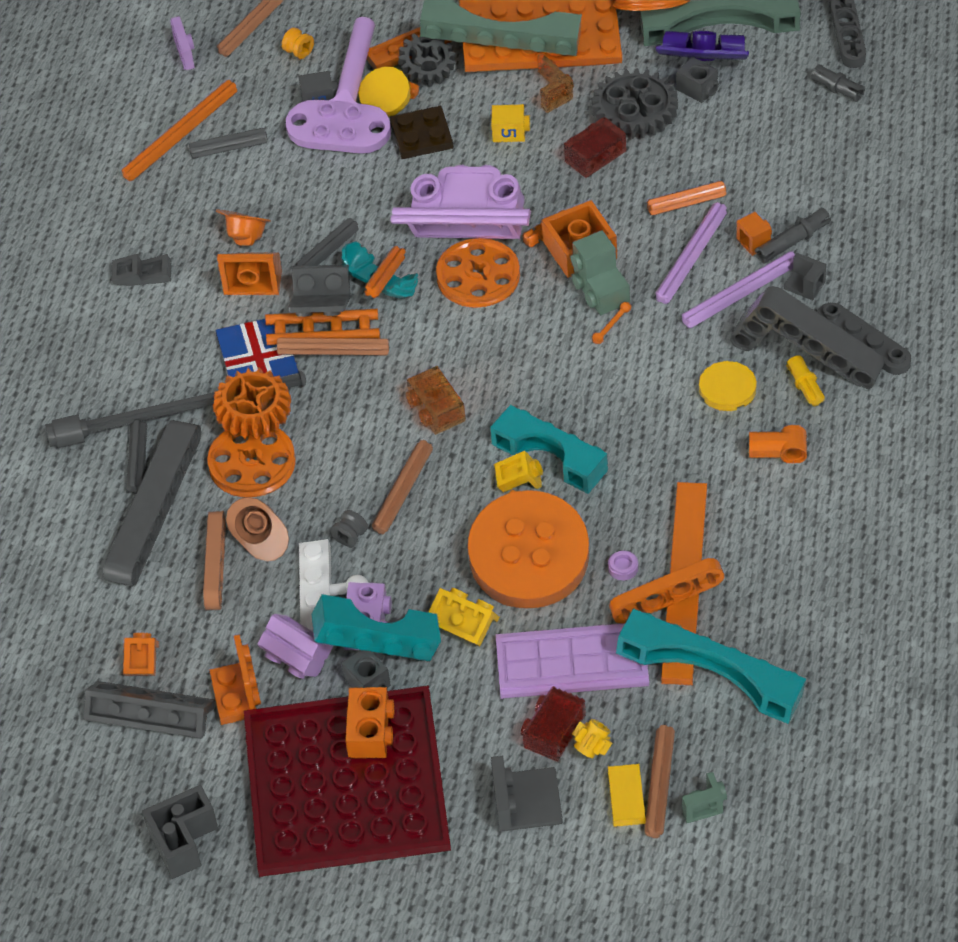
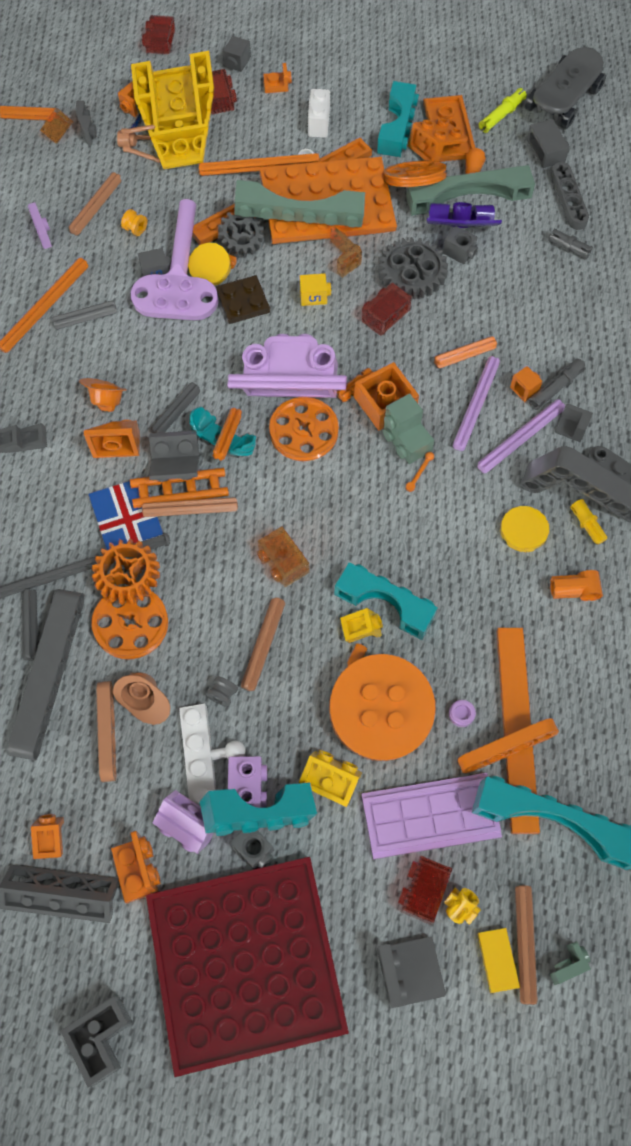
camera: 10 degrees left, 15 degrees up
orange brick [345,687,394,758] -> none

